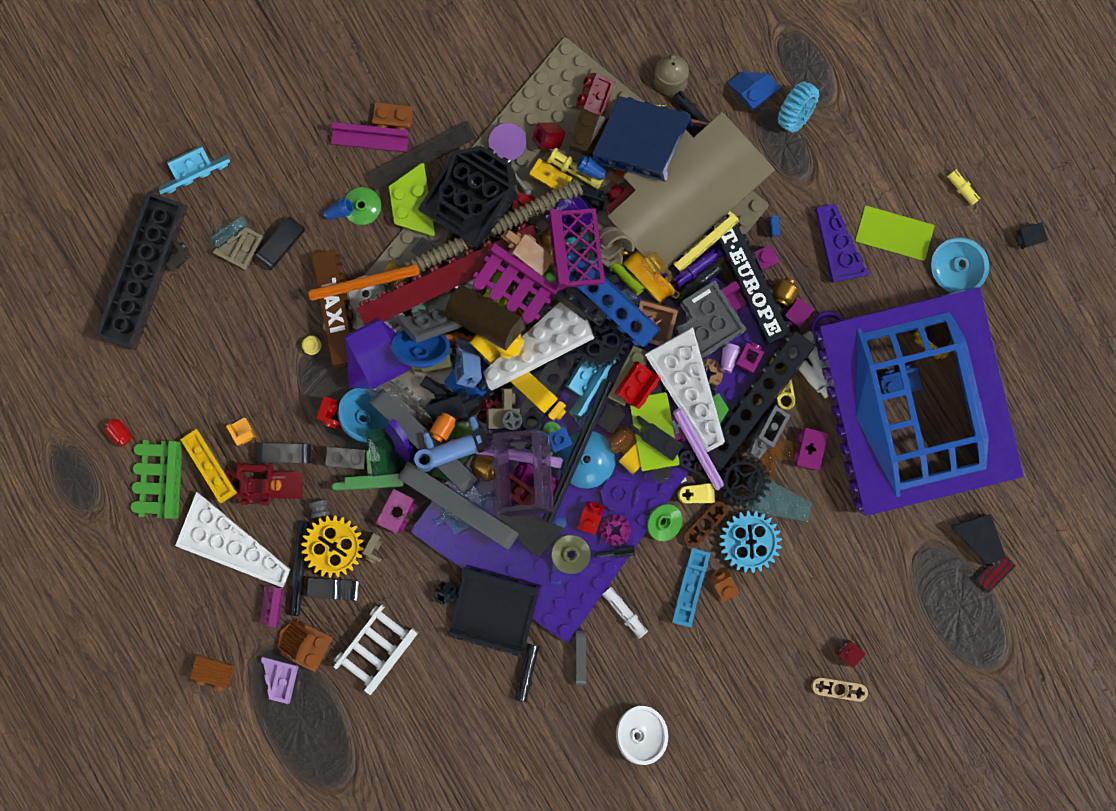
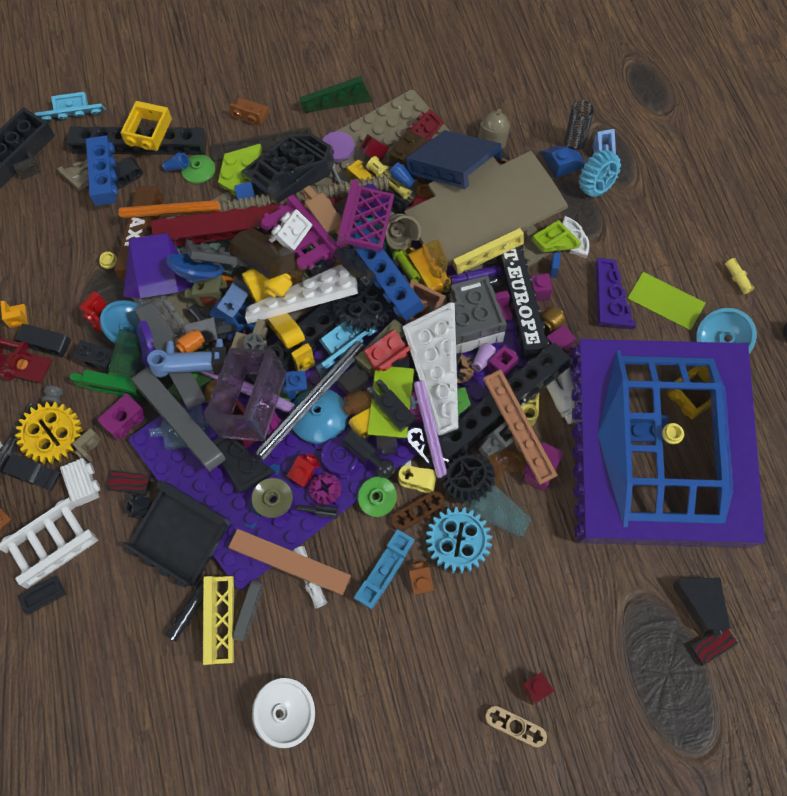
camera: 15 degrees right, 20 degrees down
clear light blue piece [211,217,249,247] -> none
magenta fence [331,122,409,153] -> none
none -> black tile [18,575,67,615]
none -> white brick [60,458,101,507]
none -> black brick [67,126,207,155]
none -> blue brick [86,136,118,206]
none -> tile [107,470,152,496]
none -> yellow window [121,101,172,151]
none -> light yellow fence [203,576,234,665]
none -> nougat tile [228,529,351,596]
none -> blue slope [234,182,255,200]
none -> white bracket [269,209,312,252]
none -> dark green wing [299,76,372,113]
none -> black piece [342,429,395,478]
none -> nougat tile [483,369,558,485]
none -> lime wing [531,220,582,252]
none -> white tile [562,216,589,258]
none -> black piece [564,100,594,150]
none -> light blue slope [592,129,616,154]
none -> light yellow plate [662,423,684,444]

